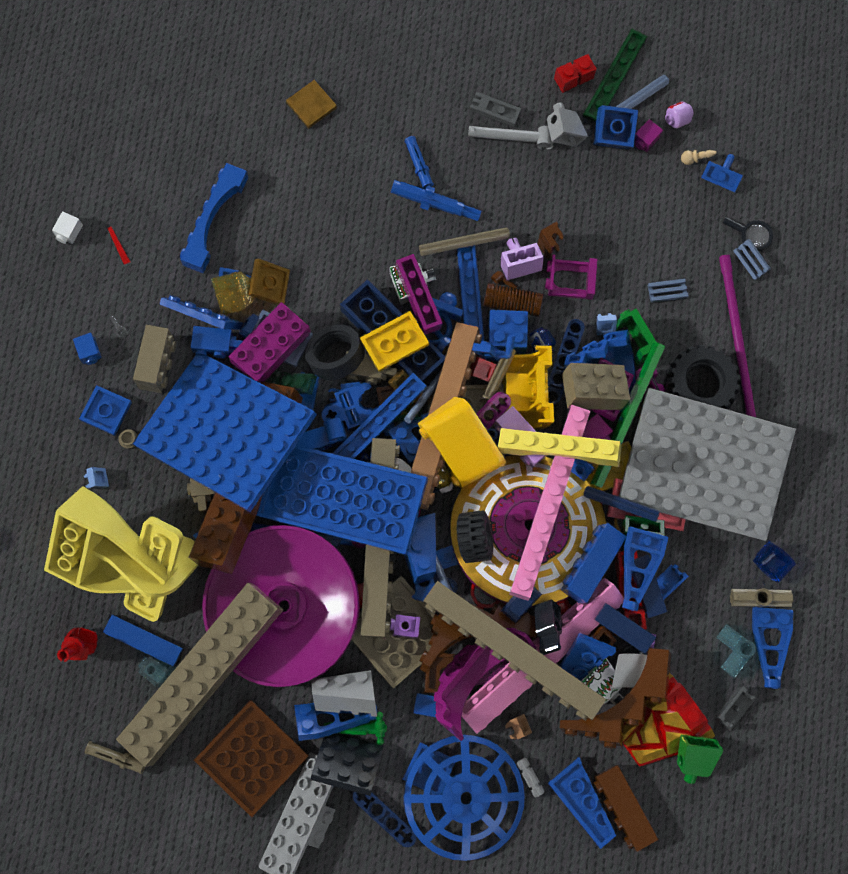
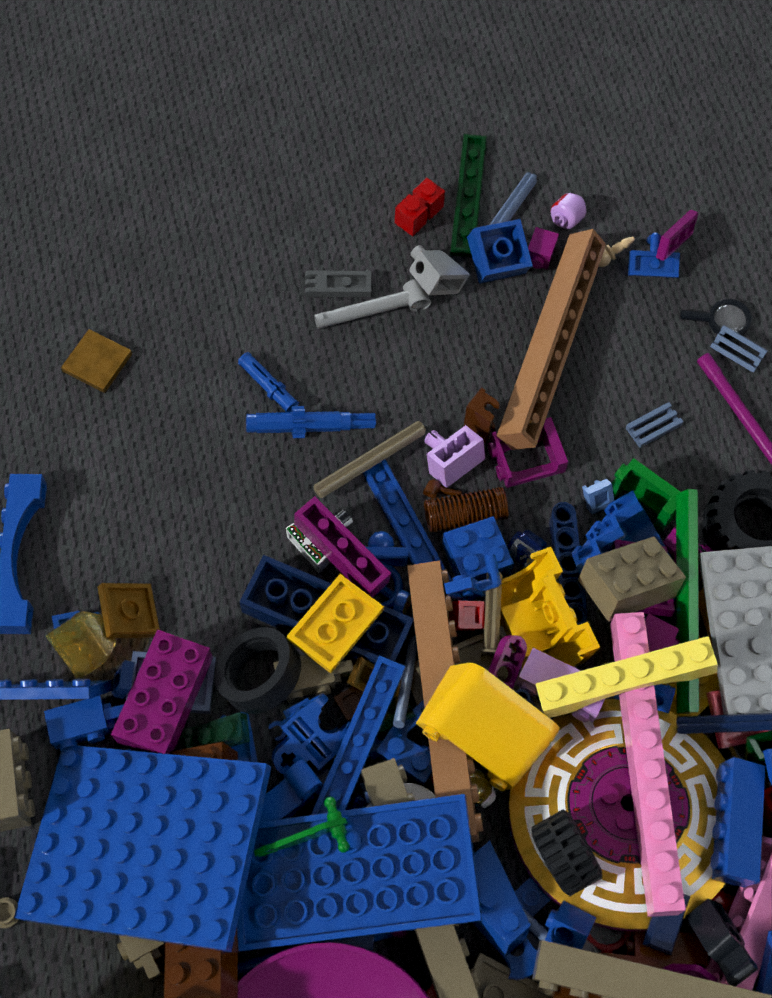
camera: 20 degrees left, 10 degrees down
none -> green piece [254,796,350,857]
none -> medium nougat brick [497,229,606,450]
none -> blue brick [545,900,596,950]
none -> magenta tile [656,209,698,261]

